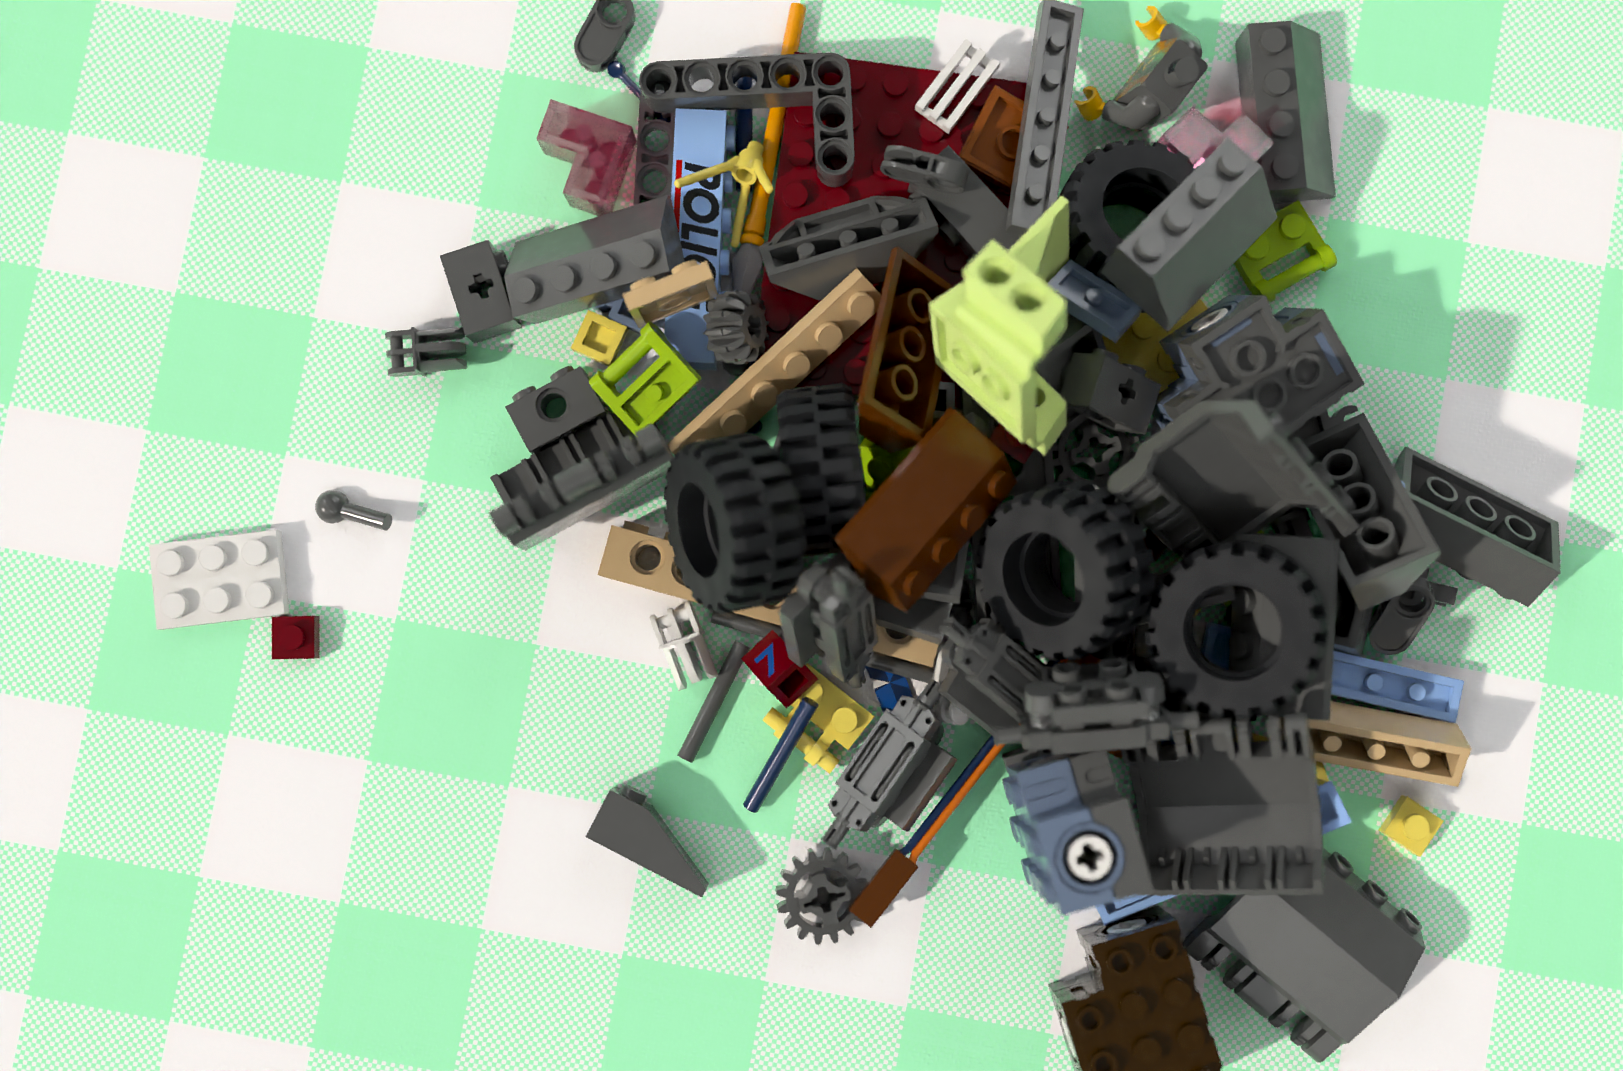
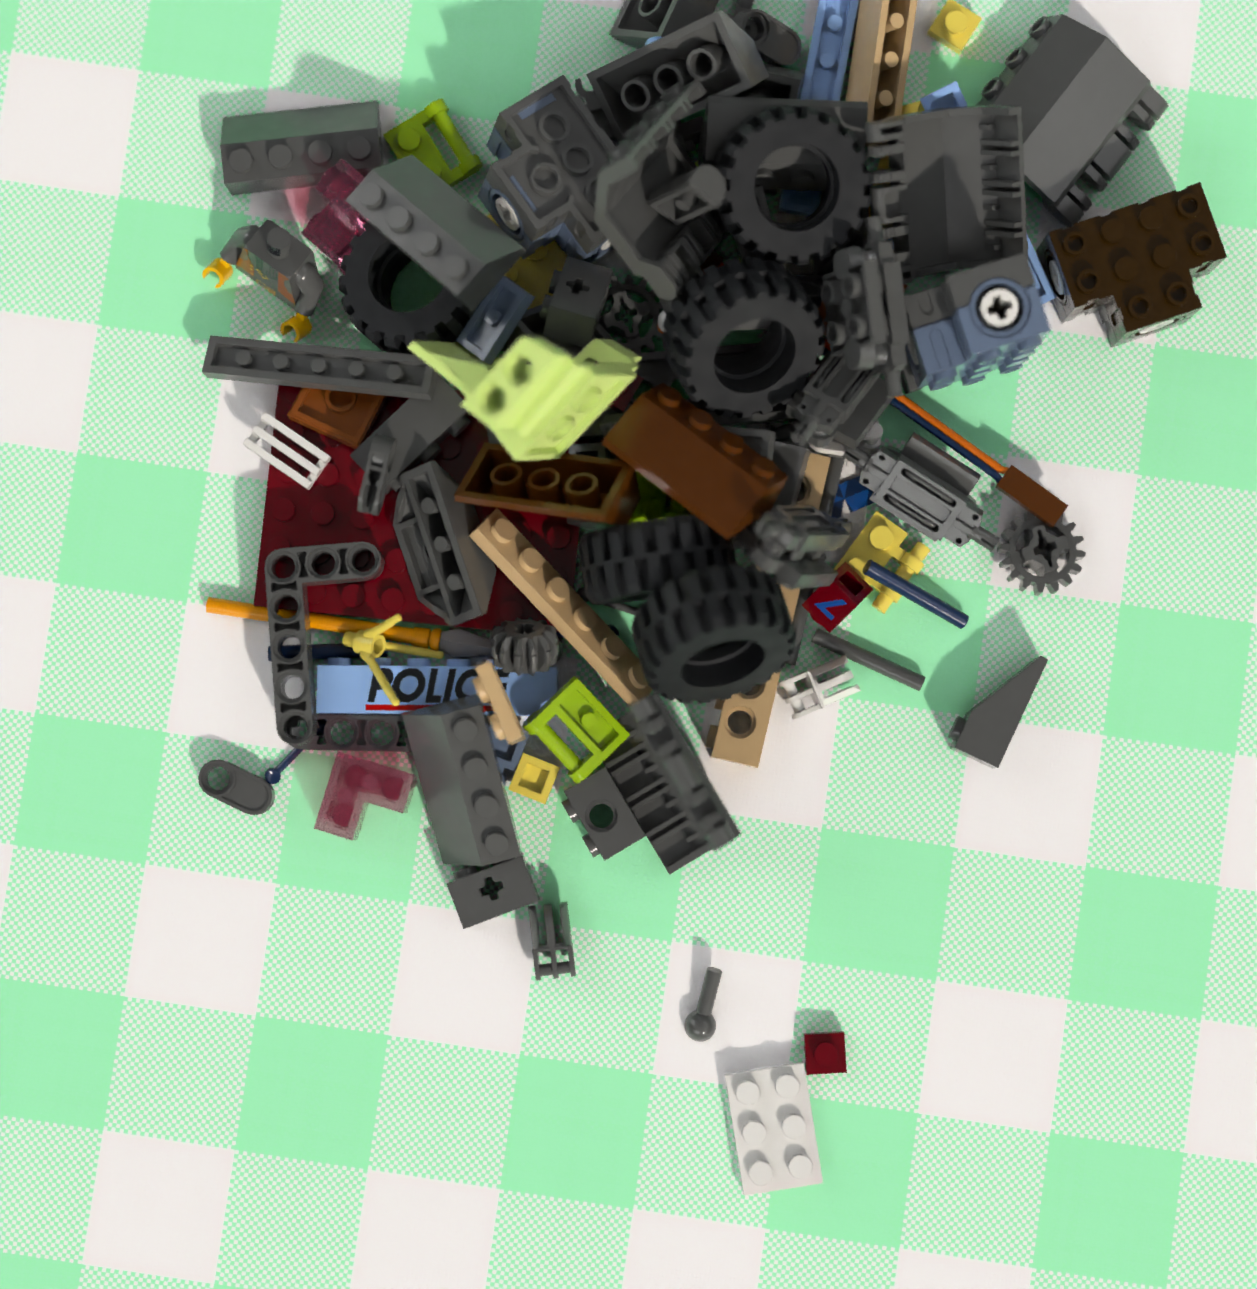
camera: 90 degrees left, 0 degrees up
none -> dark grey brick [647,165,726,225]

